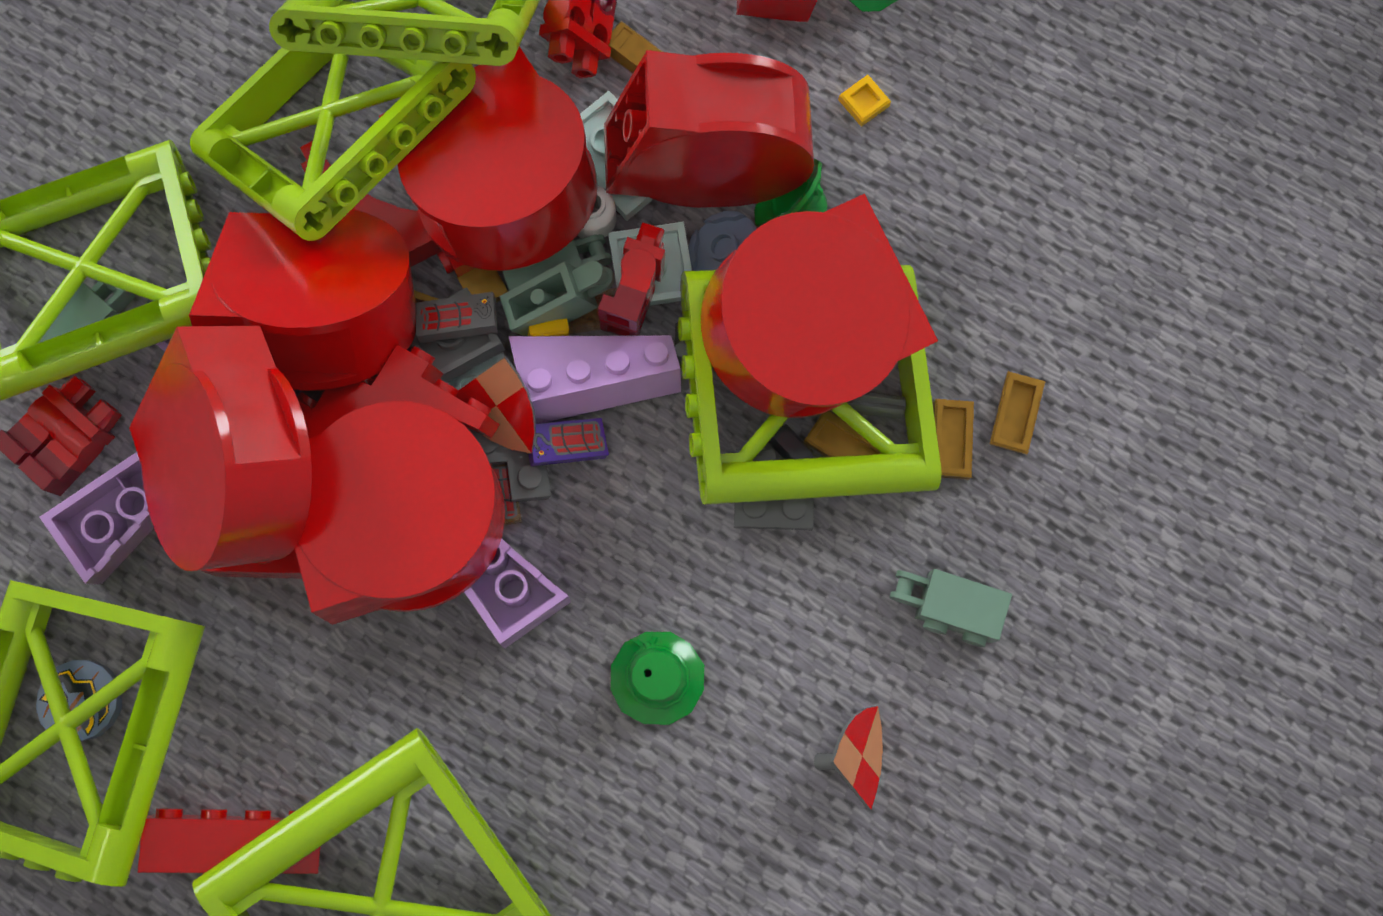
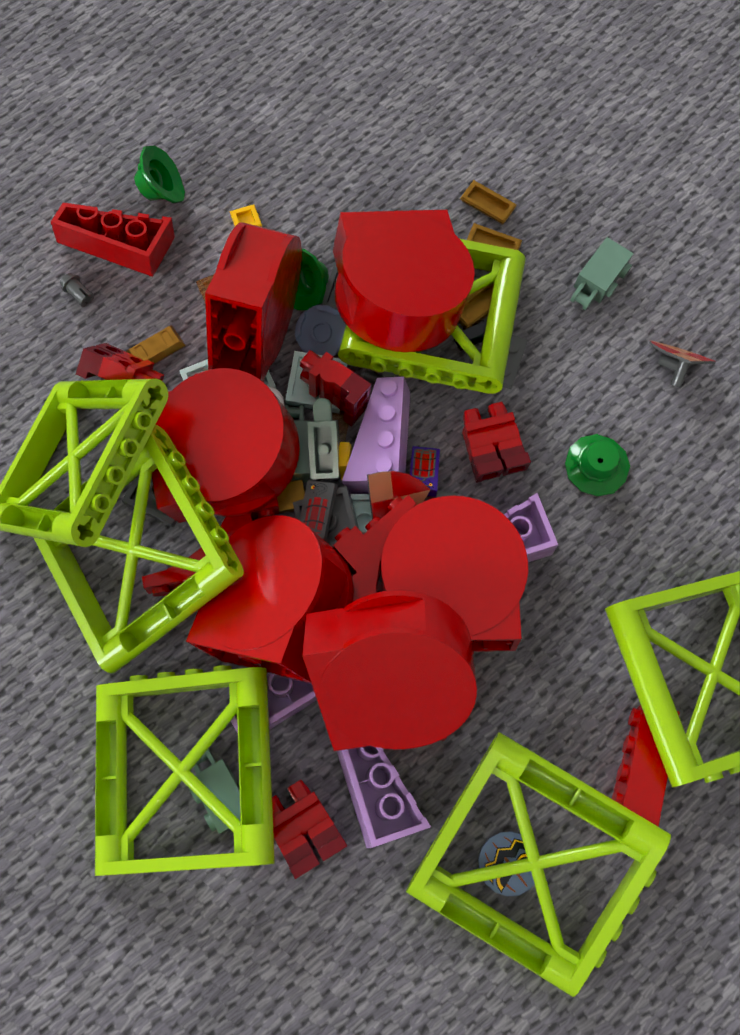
camera: 75 degrees left, 5 degrees down
none -> red hips [462,401,531,483]

